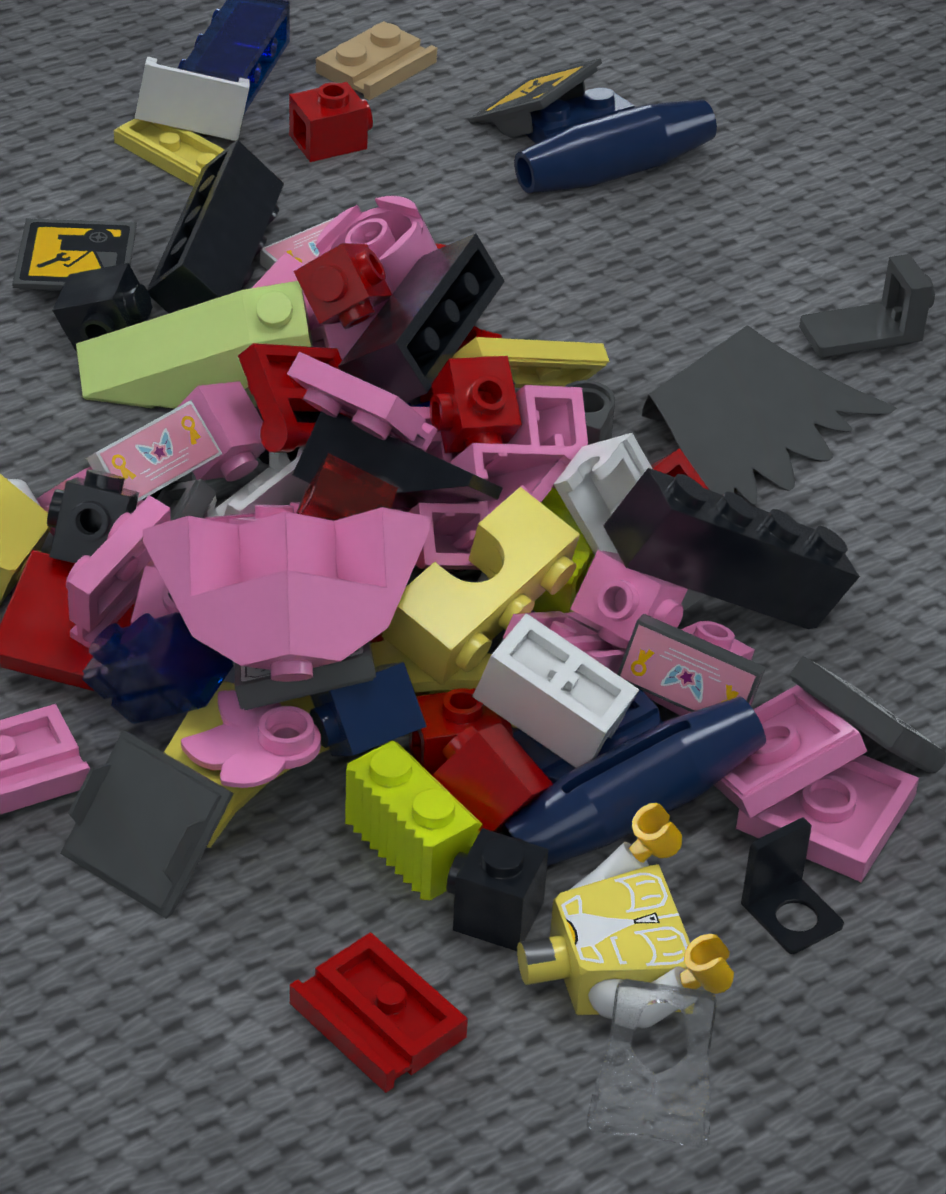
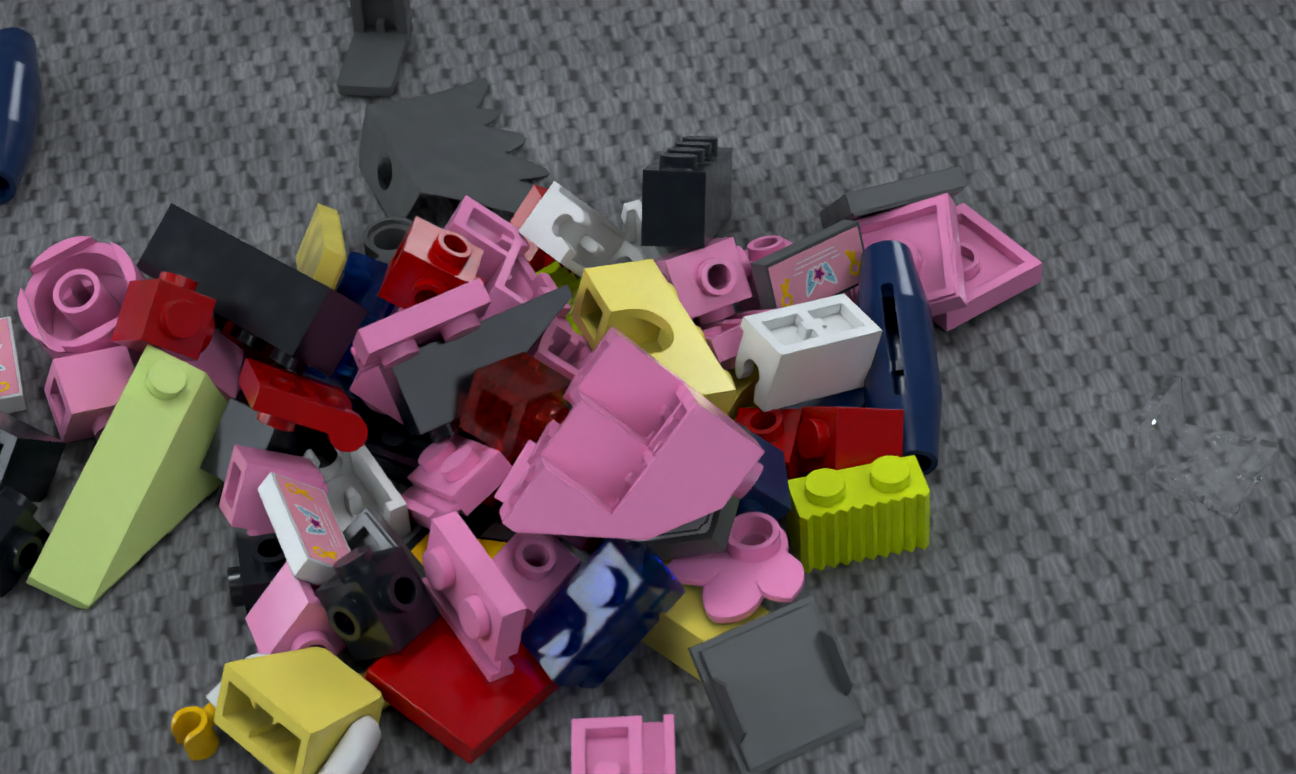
camera: 60 degrees left, 0 degrees up
red plate [290,932,468,1093] -> none
black brick [446,828,549,951] -> none
torso [517,803,734,1028] -> none
black bracket [741,817,844,954] -> none

